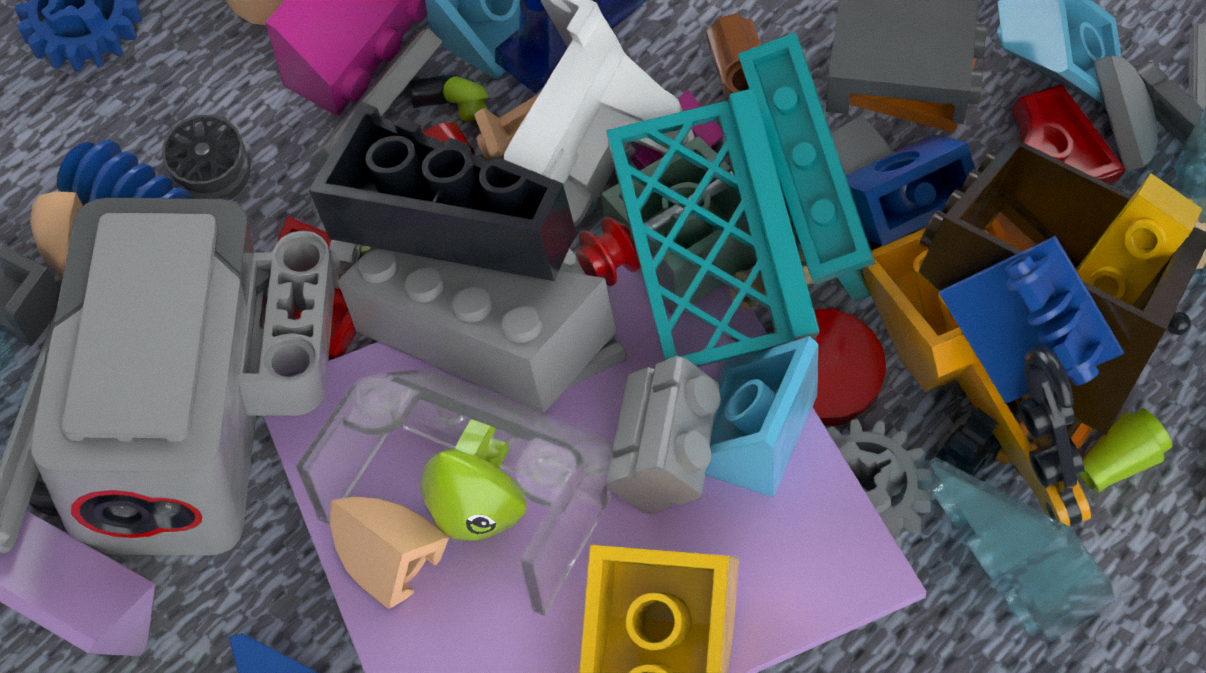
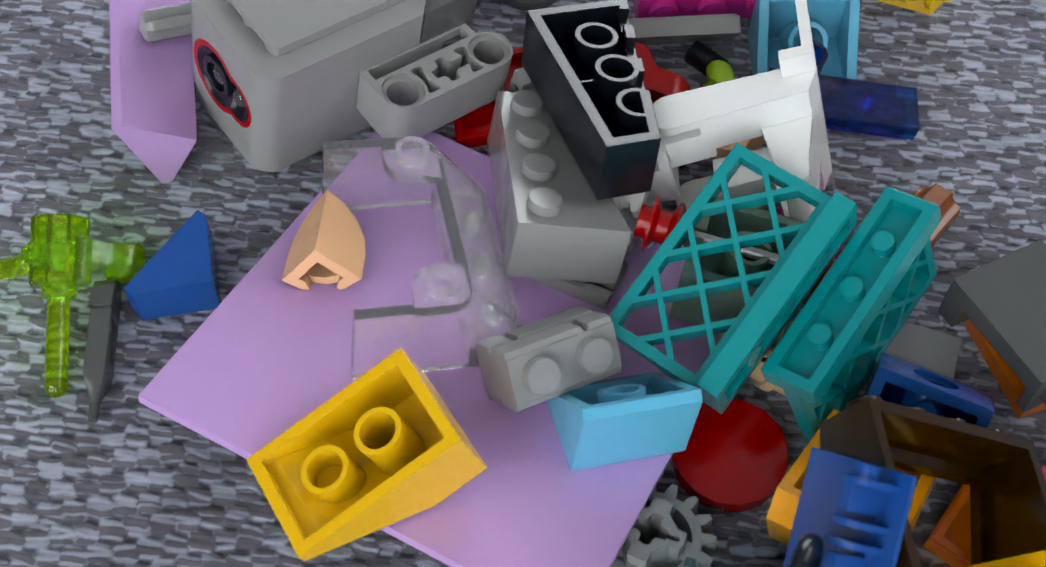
camera: 50 degrees right, 5 degrees down
lime piece [420,419,527,541] -> none

